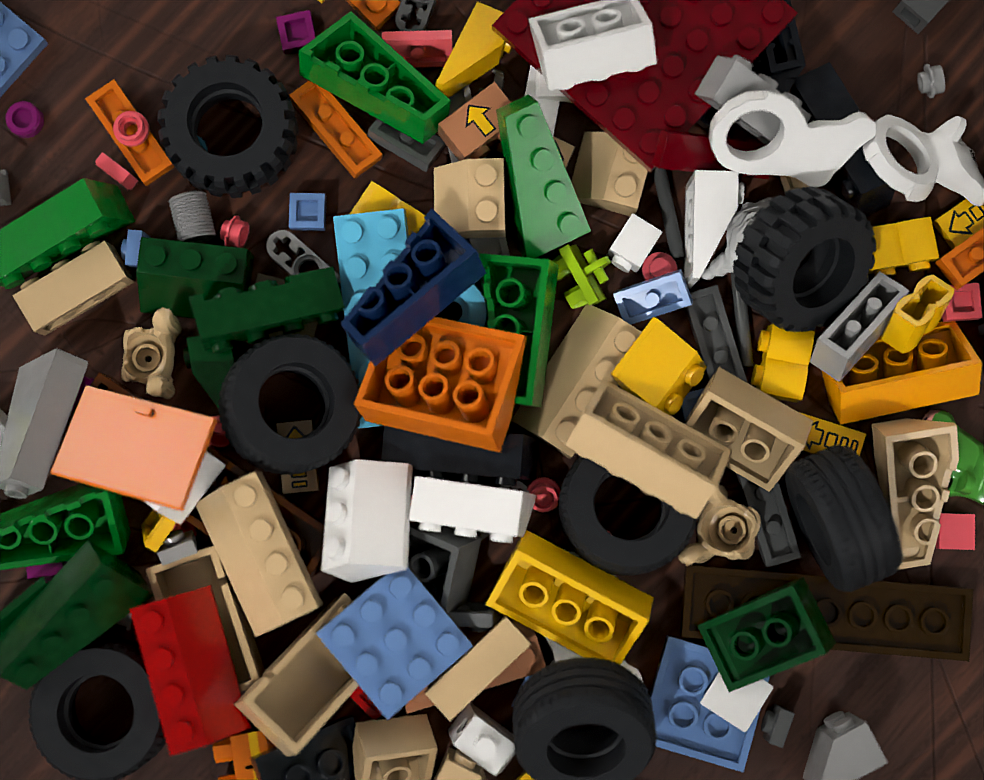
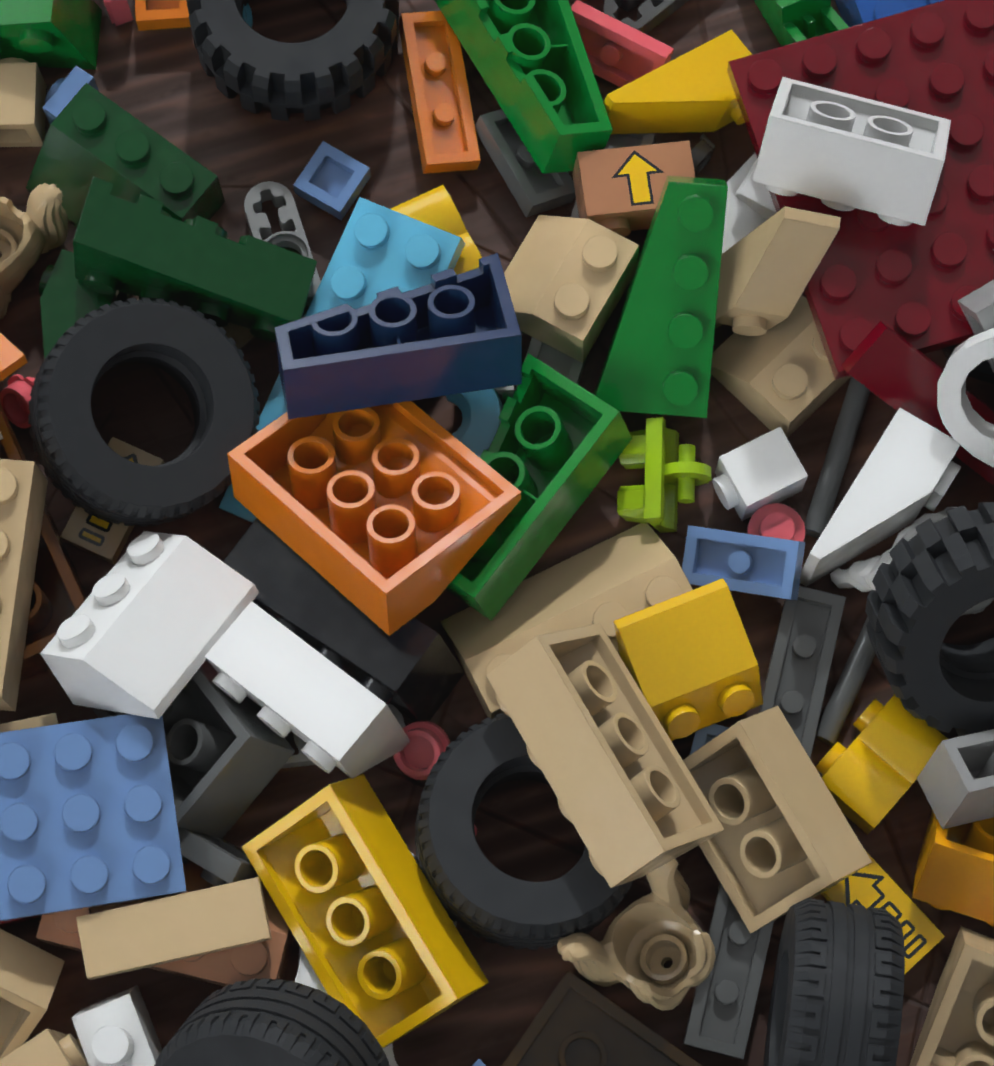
camera: 30 degrees right, 10 degrees down
light grey piece [168,191,216,243] -> none
coral plate [220,215,249,248] -> none
none -> tan slope [716,206,841,336]

